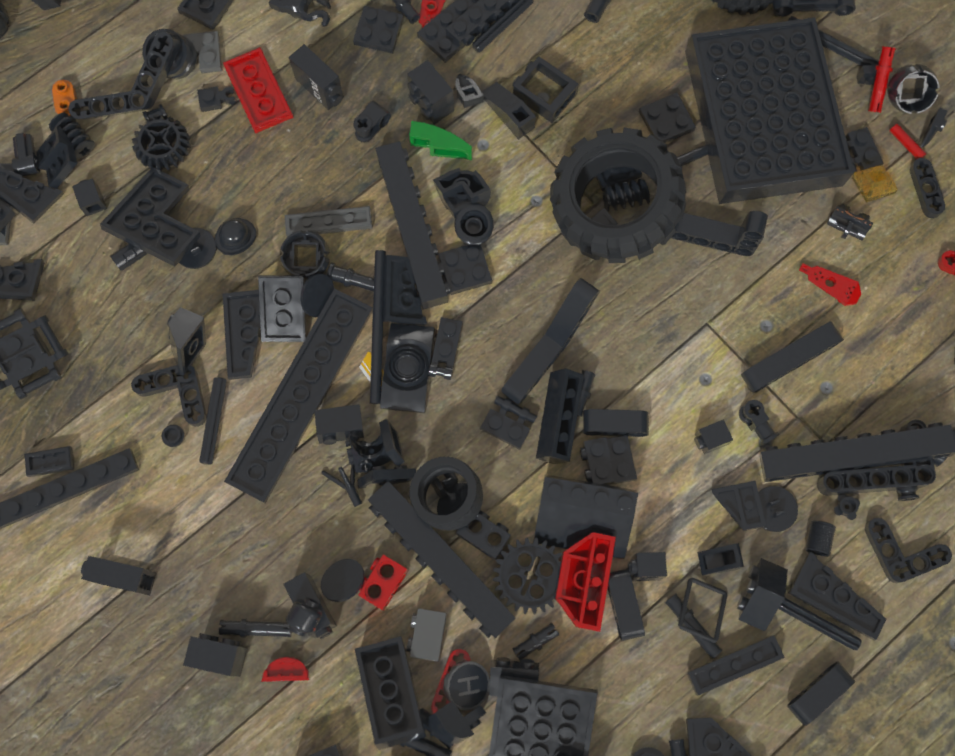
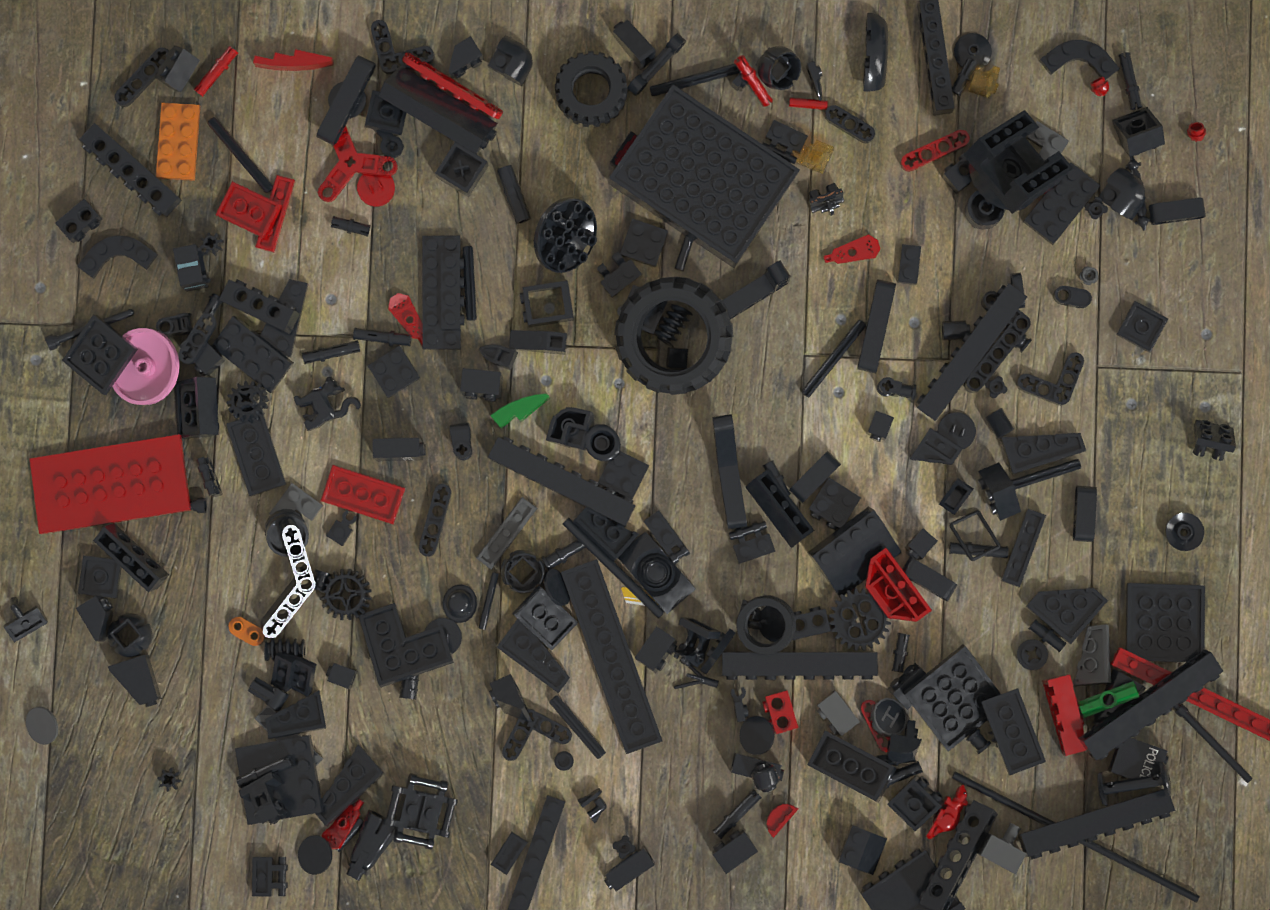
camera: 45 degrees left, 10 degrees up
none -> black beam [419,484,452,557]
none -> black bar [478,572,499,630]
none -> black bracket [533,197,597,273]
none -> black piece [577,788,607,823]
none -> black plate [597,252,642,298]
none -> black plate [613,835,636,859]
none -> black plate [730,687,748,722]
none -> black axle [802,319,866,398]
none -> black plate [898,244,921,285]
none -> black brick [942,320,970,340]

